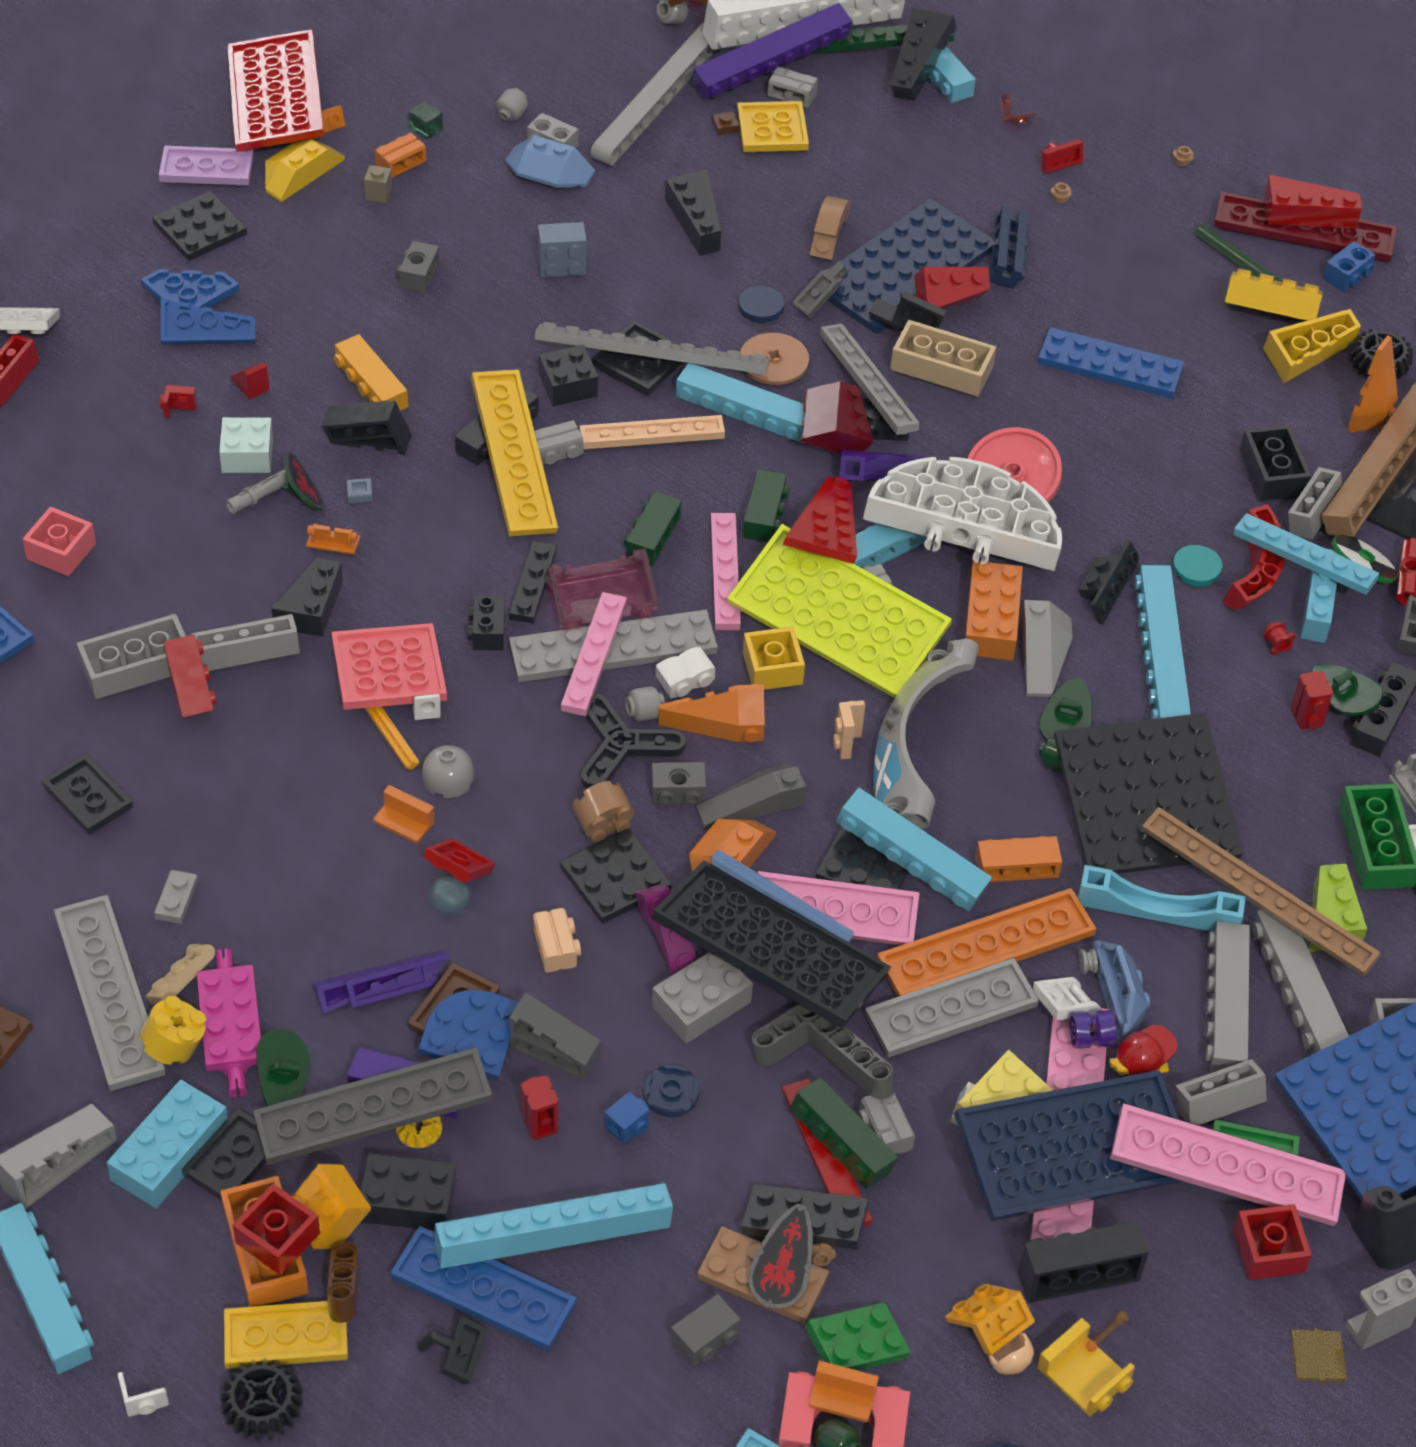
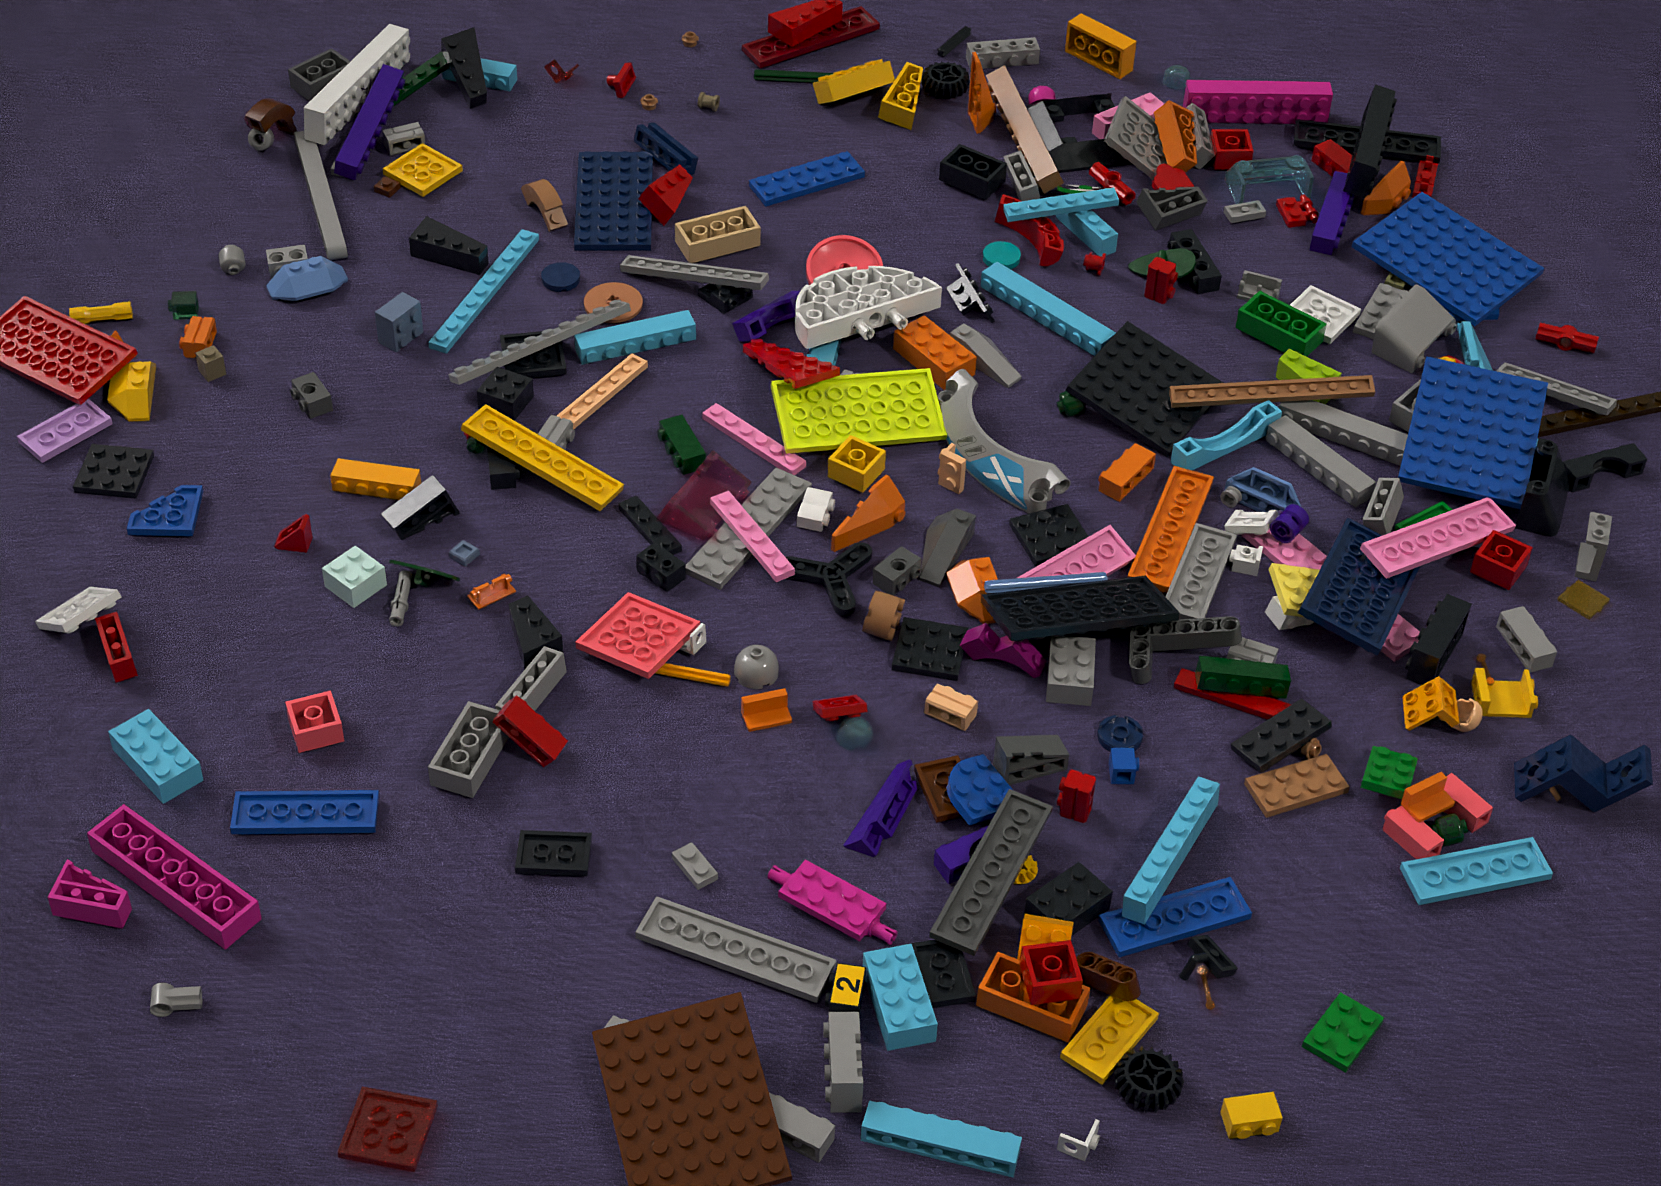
camera: 45 degrees left, 5 degrees down
yellow brick [140,996,206,1065] -> none
tan plate [145,944,215,1005] -> none
red bracket [159,385,197,418] -> none
blue wing [160,297,256,344] -> none
dark green shield [256,1029,310,1107] -> none
light grey head [625,686,665,722] -> none
dark grey brick [670,1294,741,1367] -> none
dark green brick [743,469,790,542] -> none
shield [748,1204,813,1309] -> none
dark grey hinge [792,261,848,319] -> none
dark red wedge [800,381,873,454] -> none
medium azure brick [836,787,992,912] -> none
black bracket [868,291,949,332] -> none
dark green shield [1039,677,1092,741] -> none
red hair [1110,1025,1178,1077] -> none
blue brick [1323,241,1376,292] -> none
none -> yellow axle [69,302,133,324]
none -> medium azure plate [428,229,539,354]
none -> dark tan bush [697,92,720,112]
none -> brick [825,963,866,1015]
none -> clear orange hinge [1197,965,1215,1010]
none -> white brick [1229,545,1263,576]
none -> light grey brick [1496,606,1557,673]

